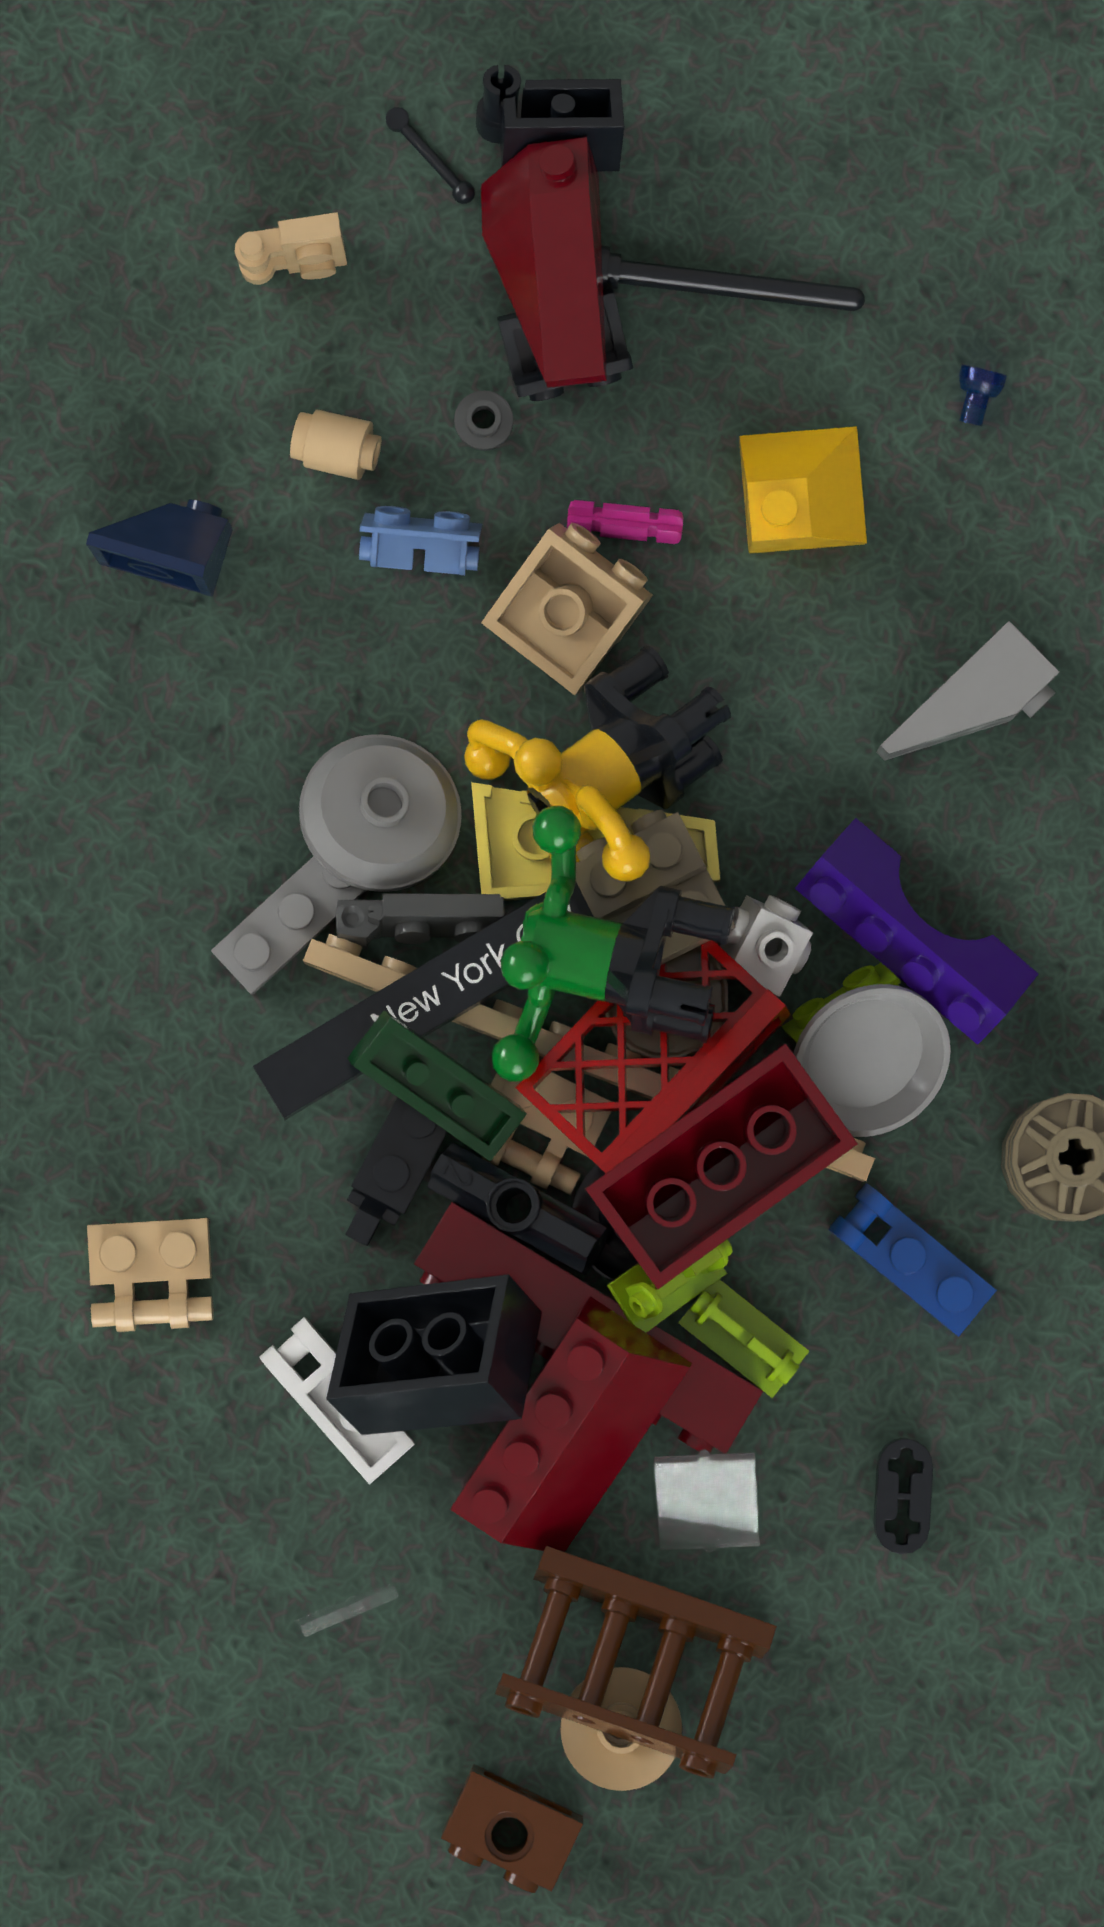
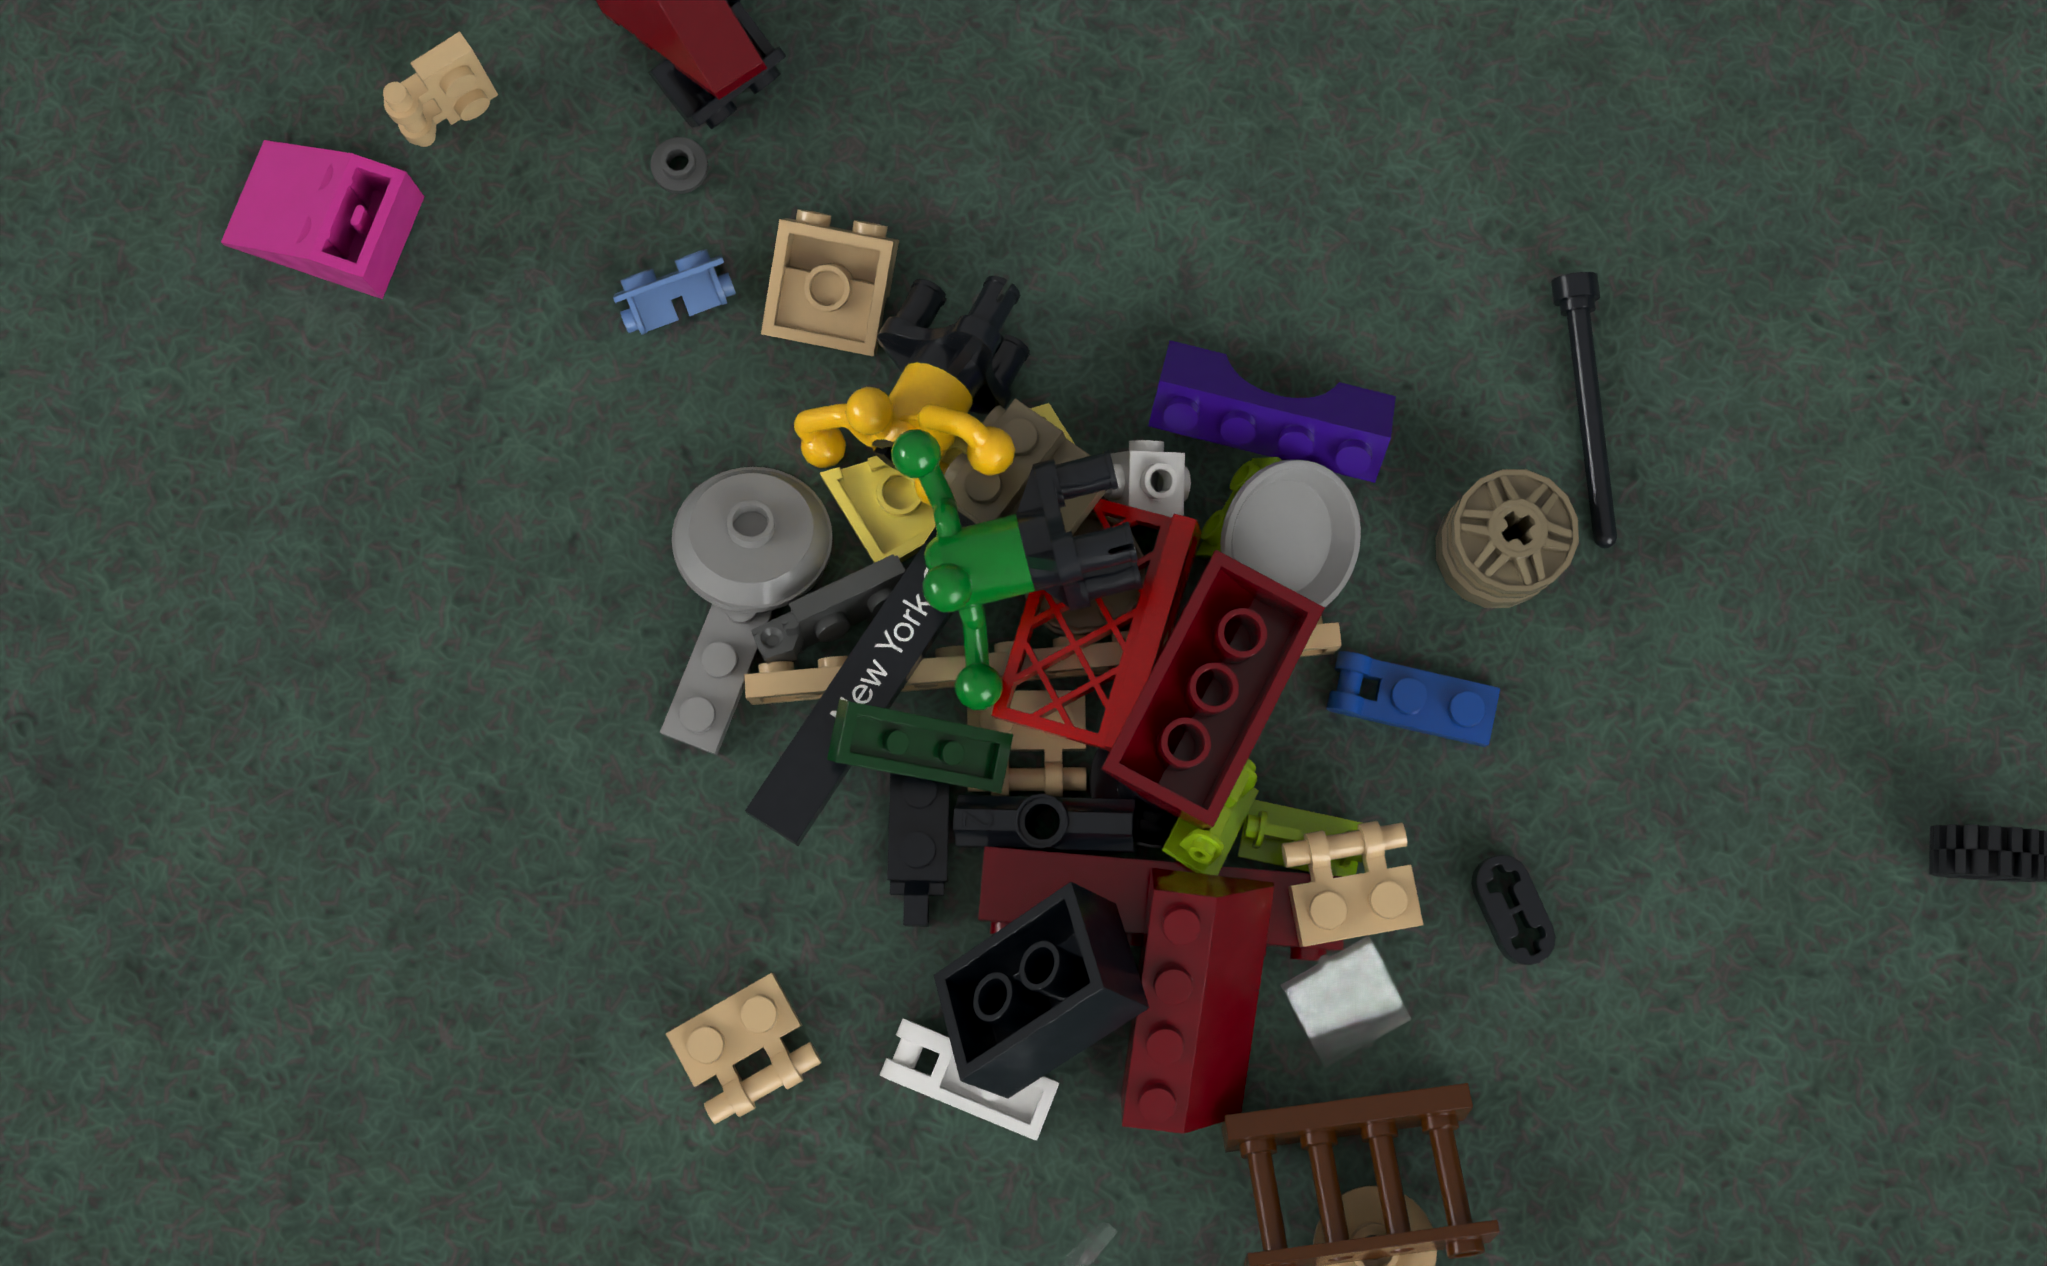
camera: 30 degrees left, 5 degrees down
dark blue slope [86,499,233,597] -> none
tan brick [290,409,382,480] -> none
dark pink axle [567,500,684,544] -> none
yellow slope [739,426,867,554] -> none
light grey slope [876,621,1059,761] -> none
none -> dark pink slope [221,140,425,299]
none -> tan plate [1282,821,1423,947]

